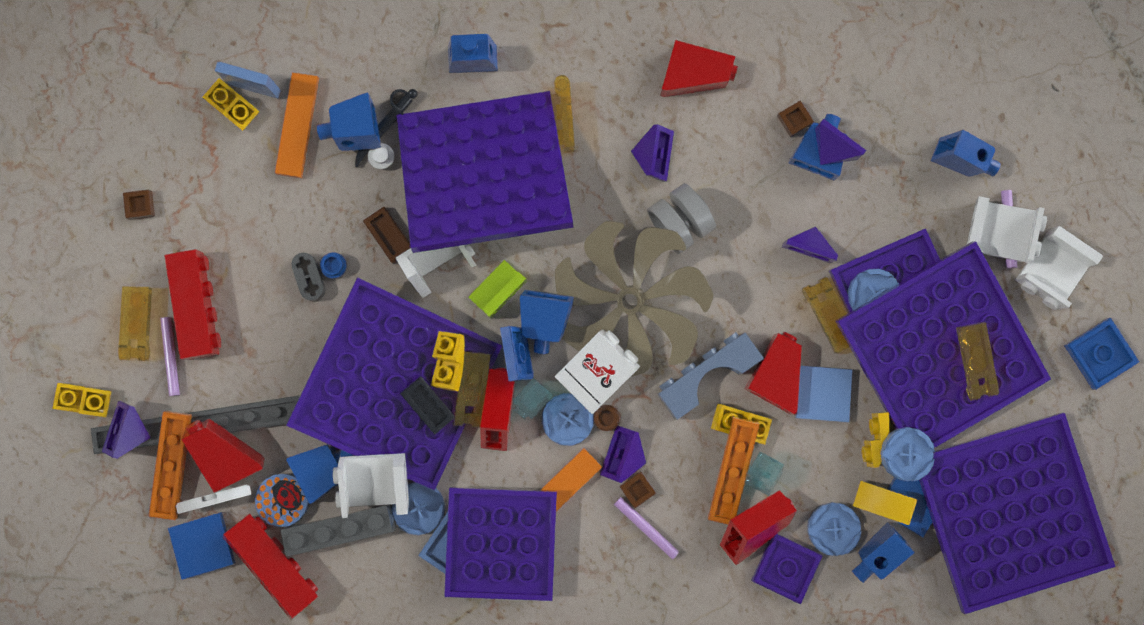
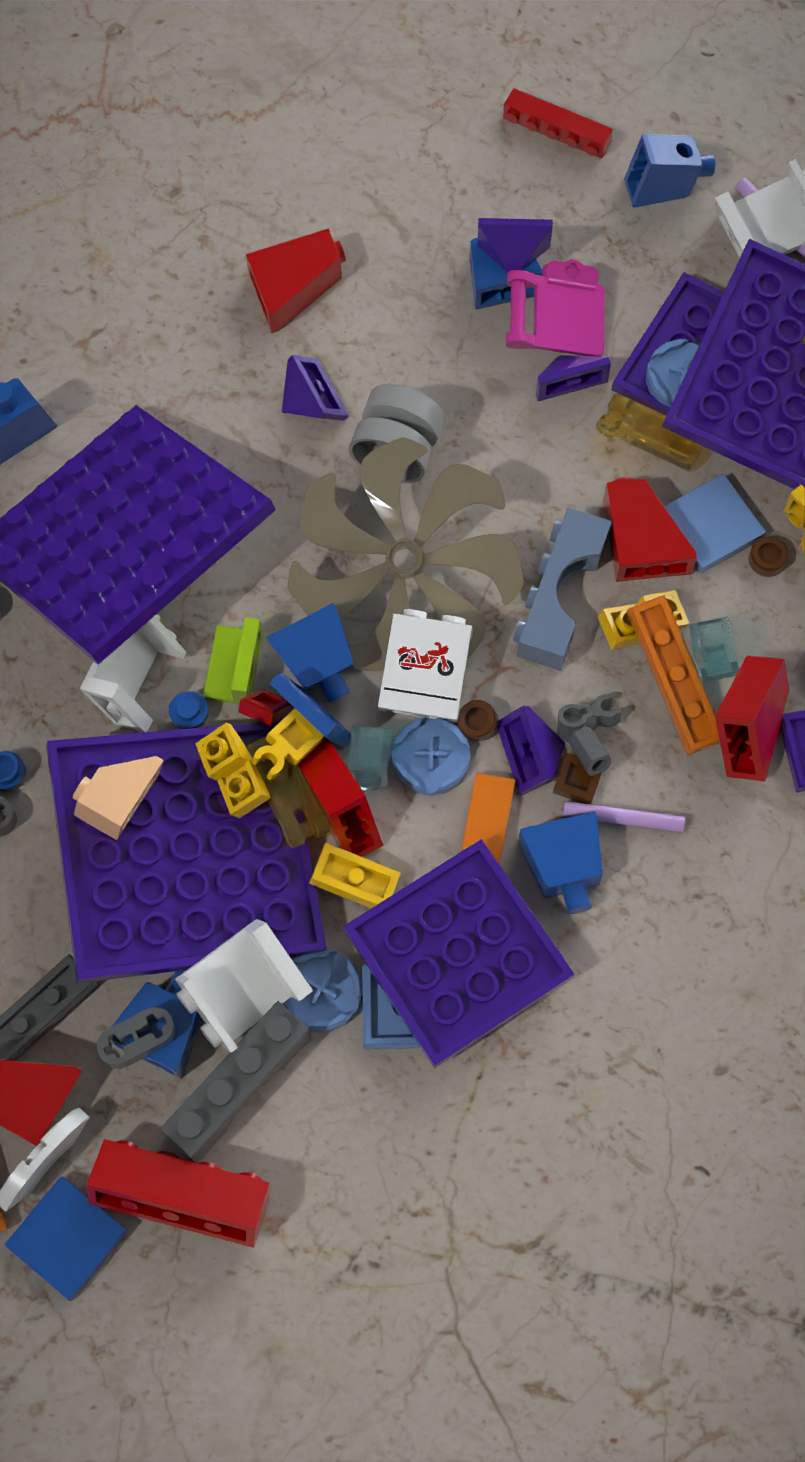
camera: 30 degrees left, 15 degrees down
tile [255,474,309,527] -> none
reddish brown tile [363,207,411,264] -> none
black plate [400,376,455,435] -> none
clear yellow plate [554,75,575,153] -> none
reddish brown tile [777,100,814,137] -> none
none -> light nougat slope [72,756,164,840]
none -> dark grey beam [97,1007,176,1069]
none -> blue plate [169,691,209,729]
none -> red tile [238,688,294,726]
none -> yellow plate [251,708,324,780]
none -> yellow plate [309,842,401,908]
none -> red piece [503,88,613,159]
none -> dark pink piece [506,259,605,357]
none -> blue torso [518,811,603,914]
none -> dark grey bar [557,694,621,776]
none -> reddish brown tile [748,536,789,577]

